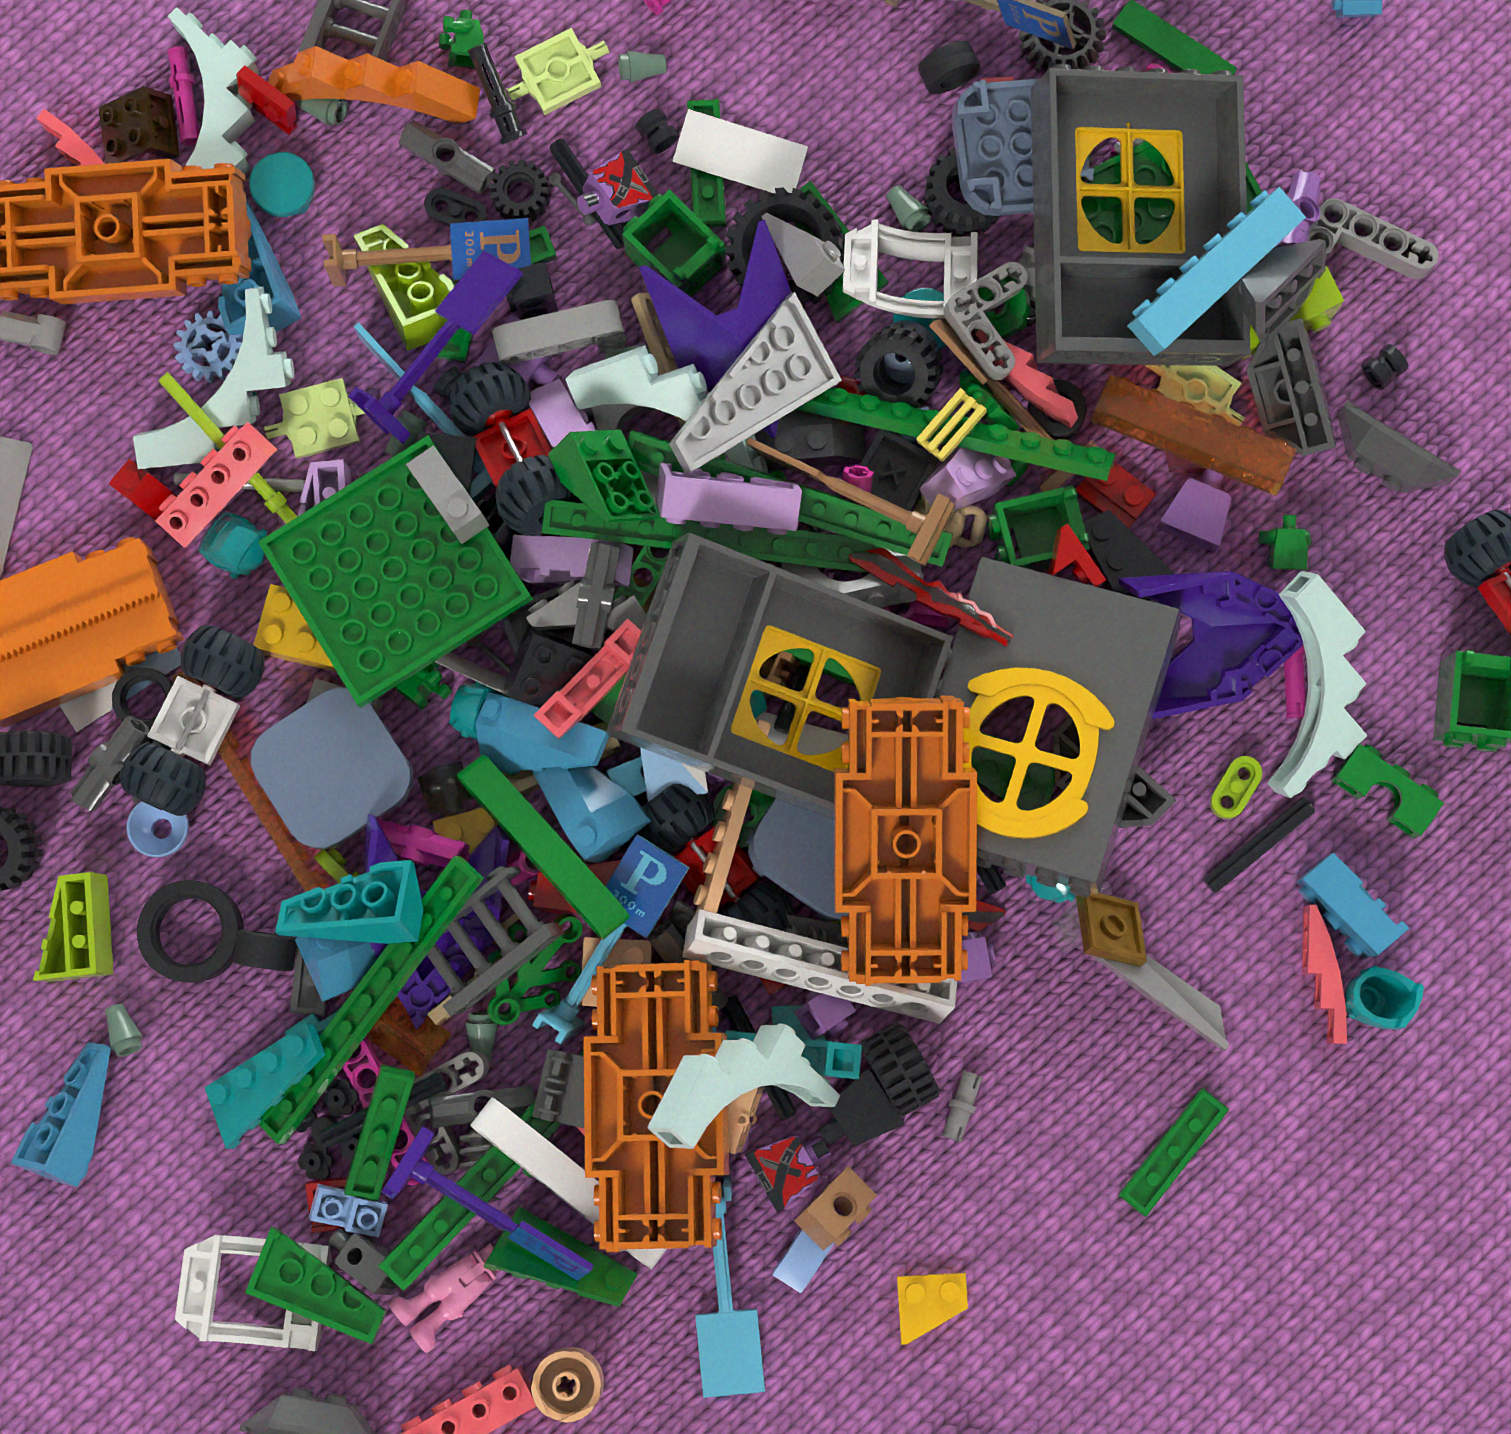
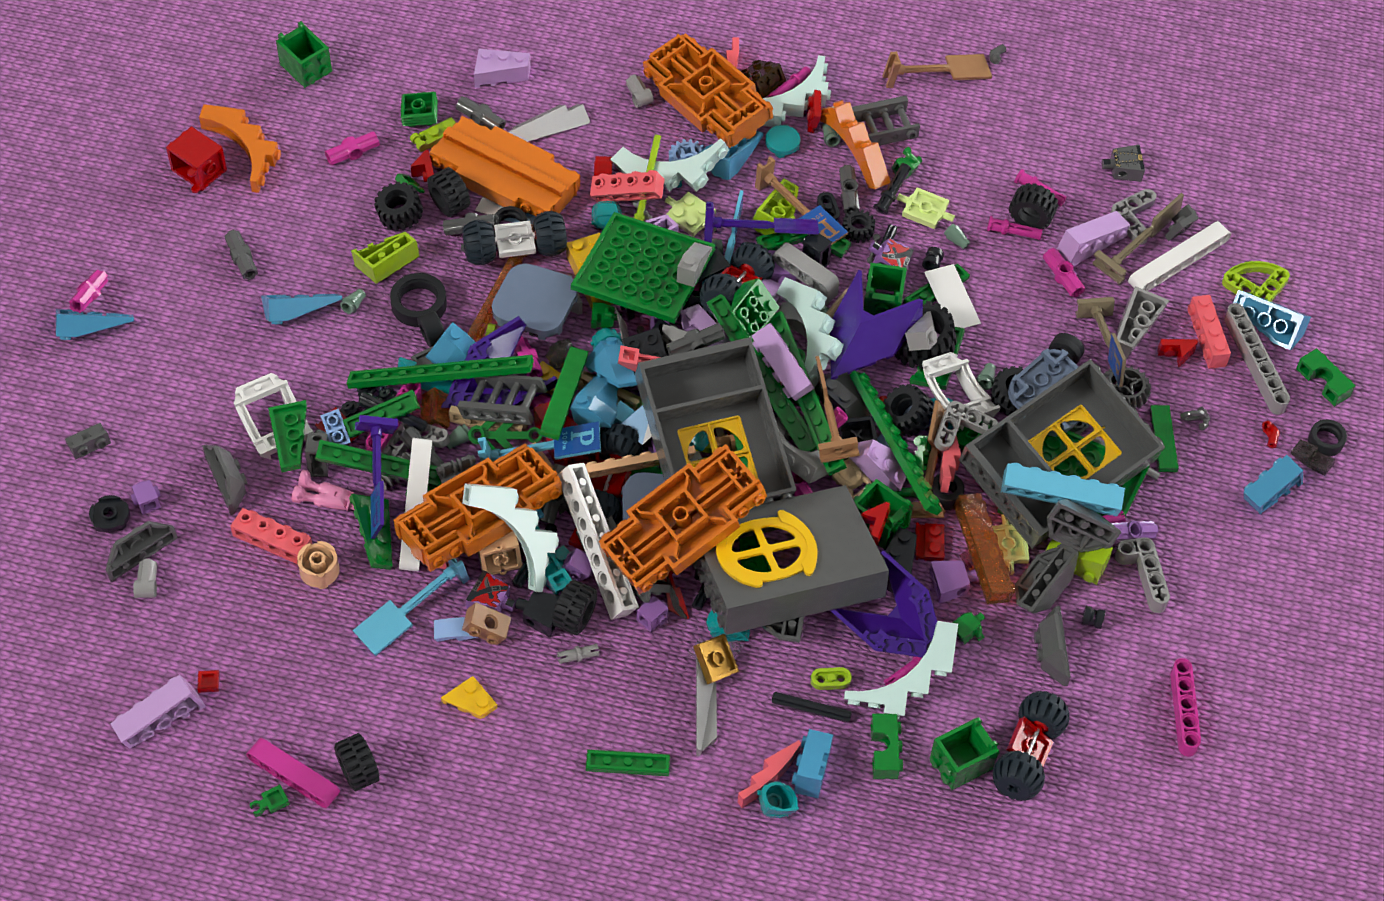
camera: 45 degrees right, 25 degrees down
light blue piece [127,801,189,858] -> none
teal wing [204,1023,326,1149] -> none
teal wedge [275,860,423,944] -> none
light grey wing [669,292,842,474] -> none
red sword [849,548,1013,647] -> none
light yellow tile [916,388,987,462] -> none

